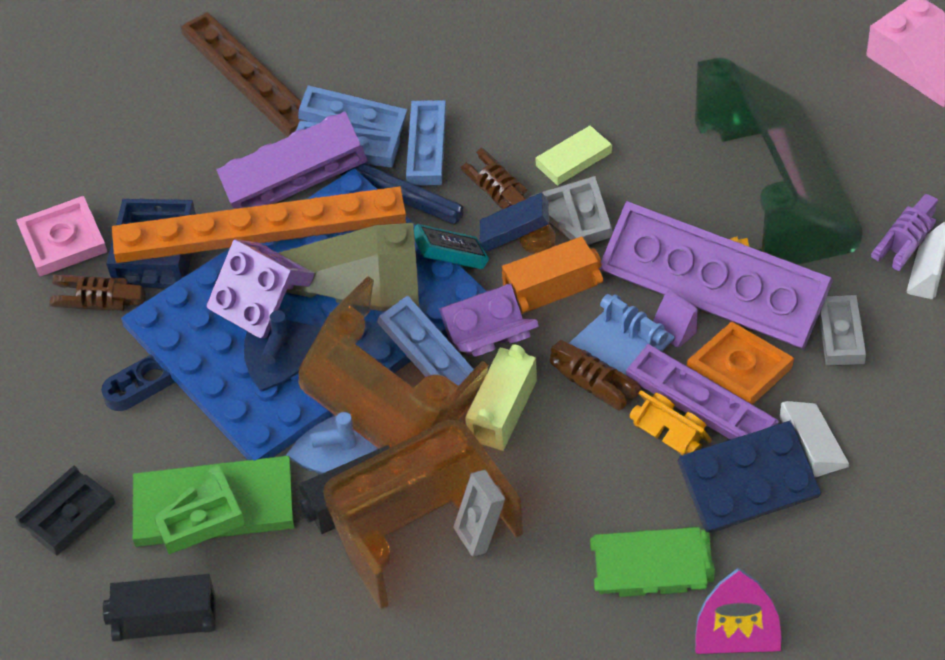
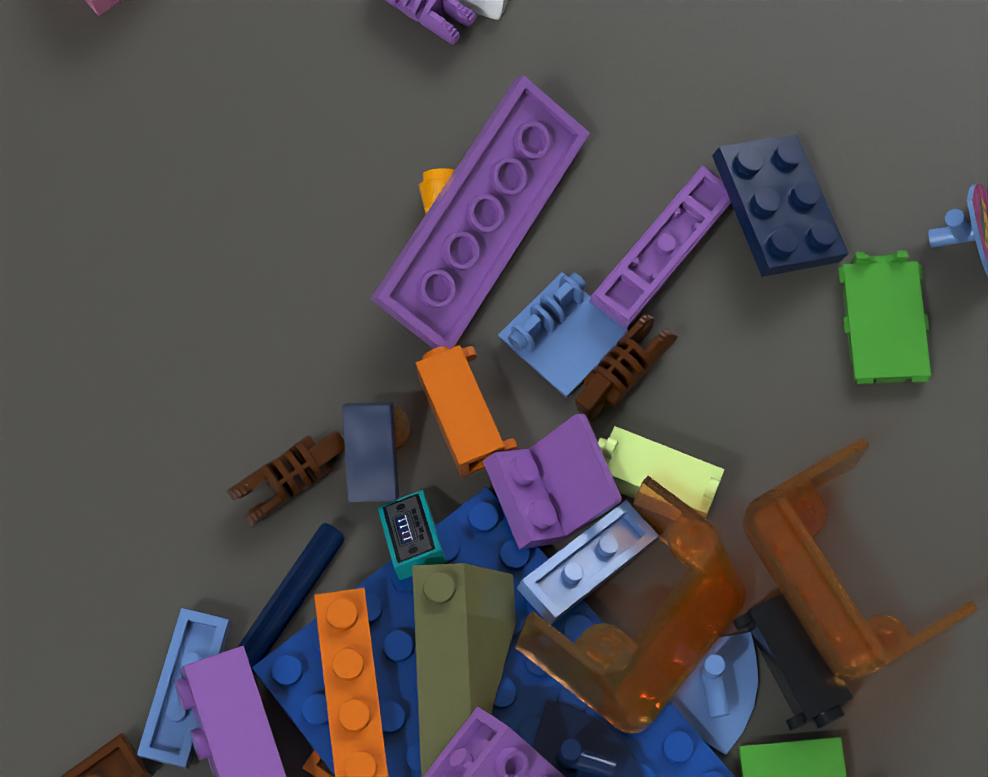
camera: 90 degrees left, 20 degrees up
medium blue plate [298,85,407,135] -> none
medium blue plate [406,100,446,185] -> none
light grey plate [453,470,505,557] -> none
light grey wing [530,176,613,245] -> none
yellowish green tile [536,126,612,186] -> none
light orange hinge [630,390,712,455] -> none
medium lavender slope [653,290,698,347] -> none
orange plate [686,321,794,405] -> none
clear green windscreen [695,57,863,265] -> none
white slope [780,401,849,477] -> none
light grey plate [819,295,866,365] -> none

